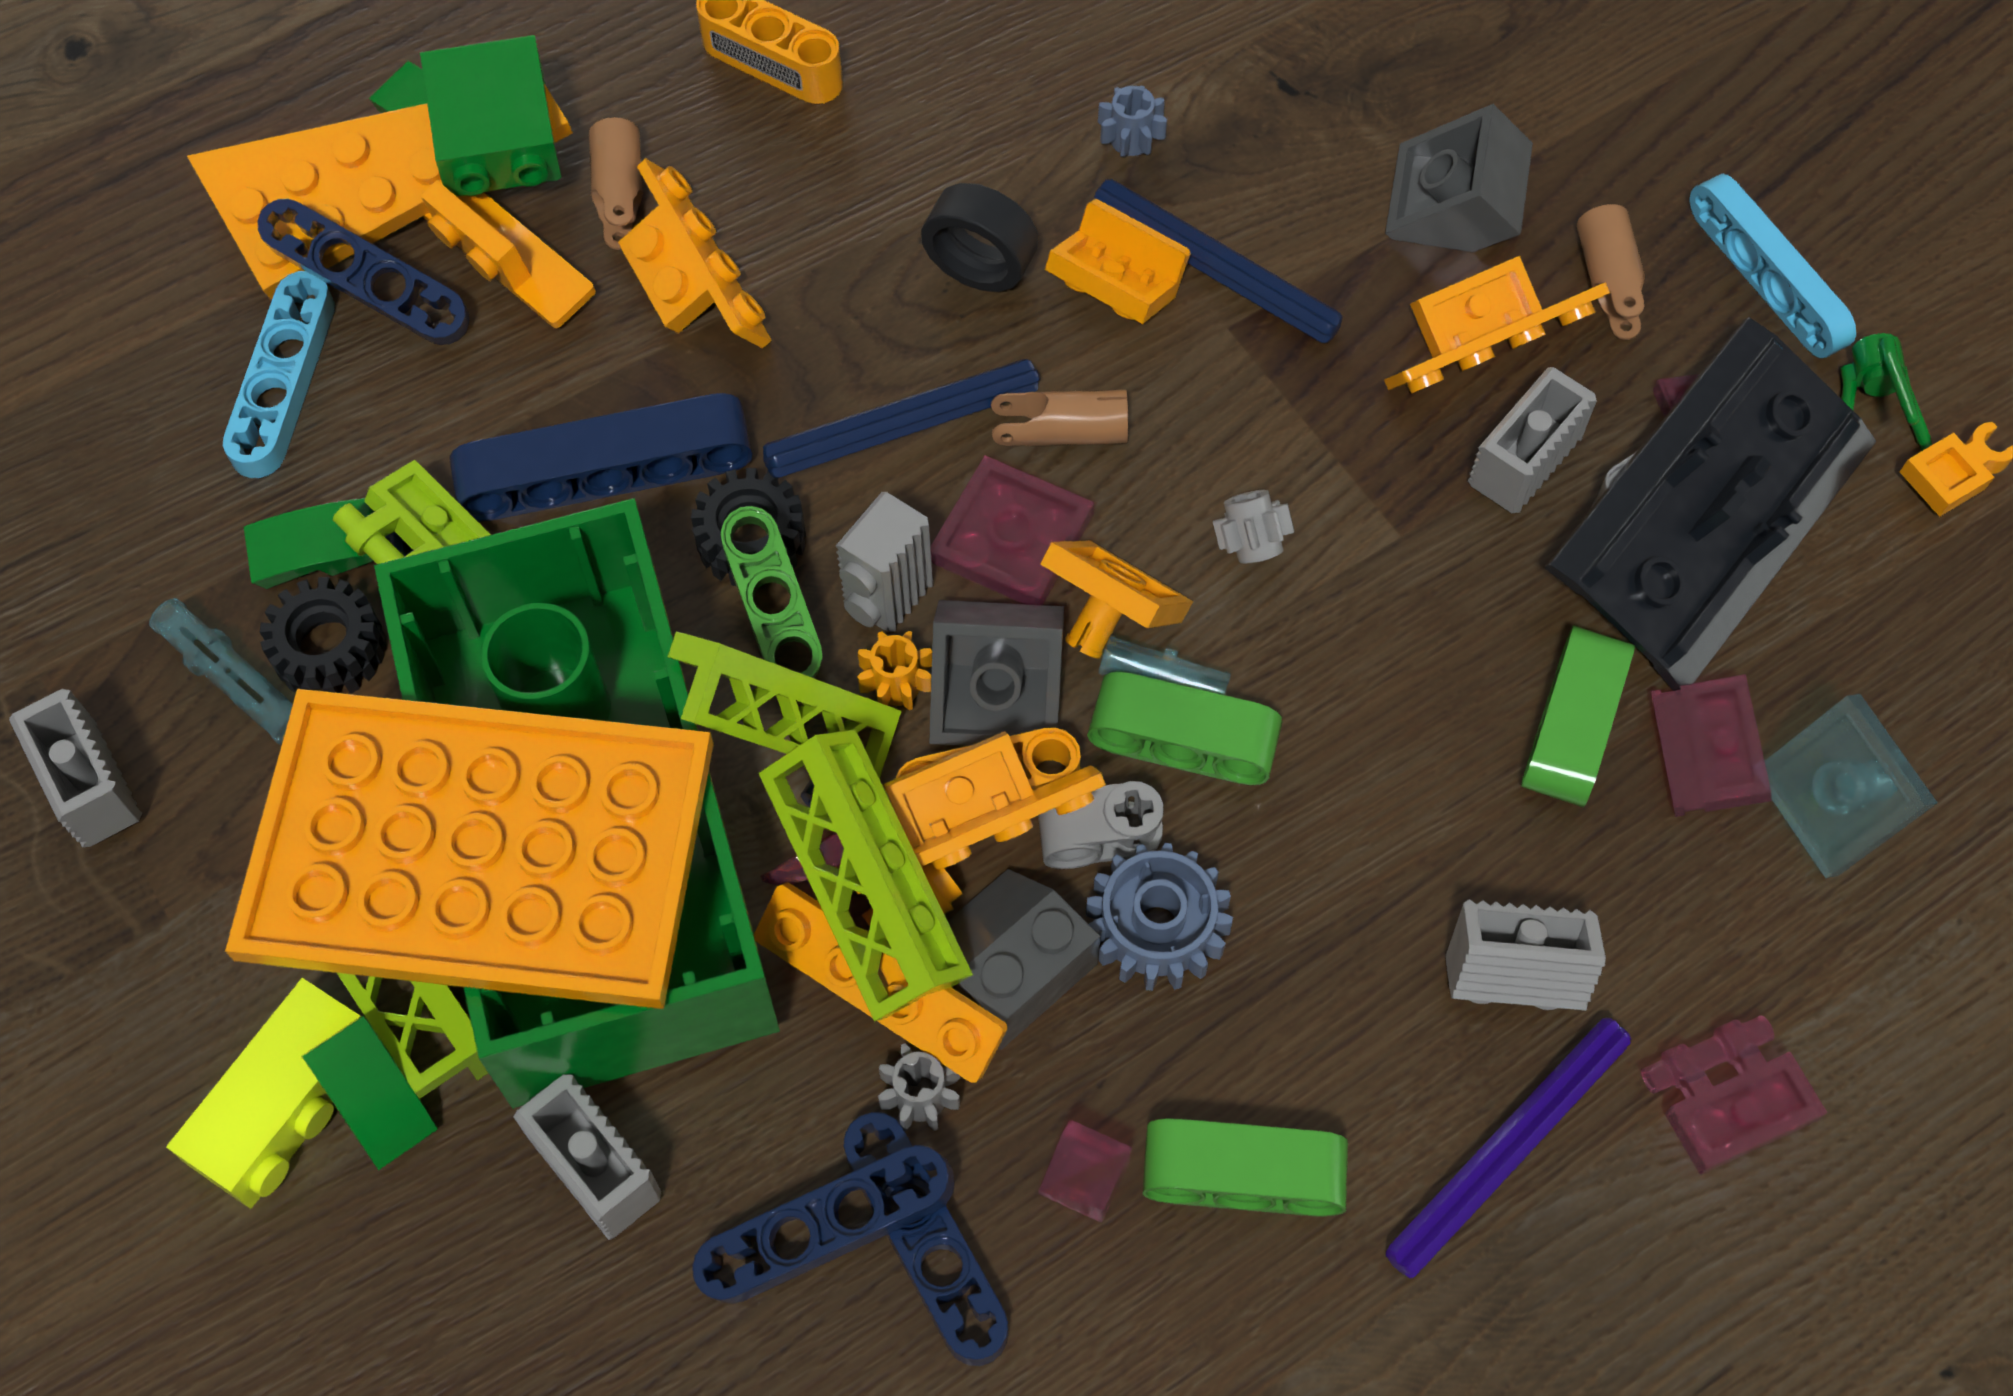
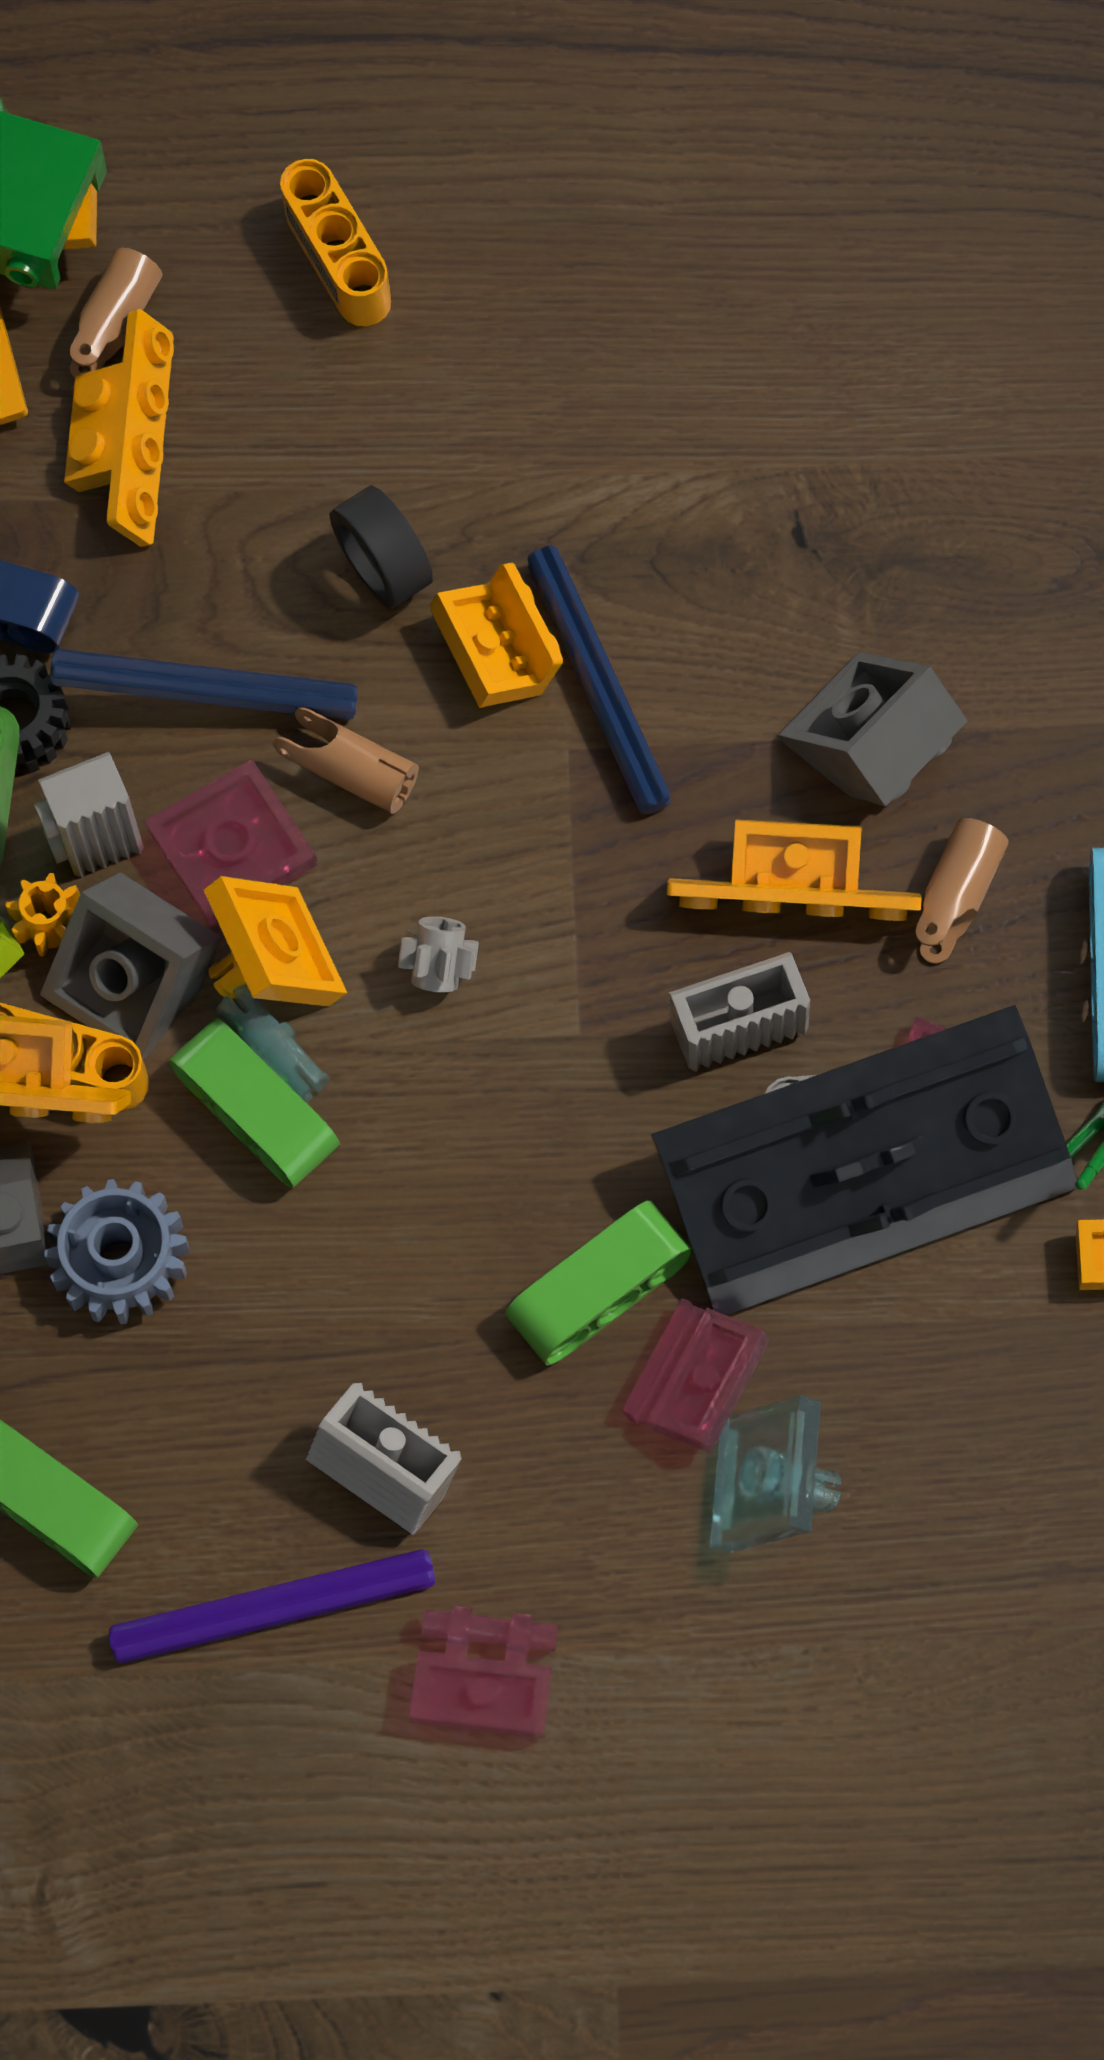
camera: 35 degrees right, 5 degrees up
light grey piece [1038,781,1163,869] -> none
sand blue gear [1098,85,1167,157] -> none

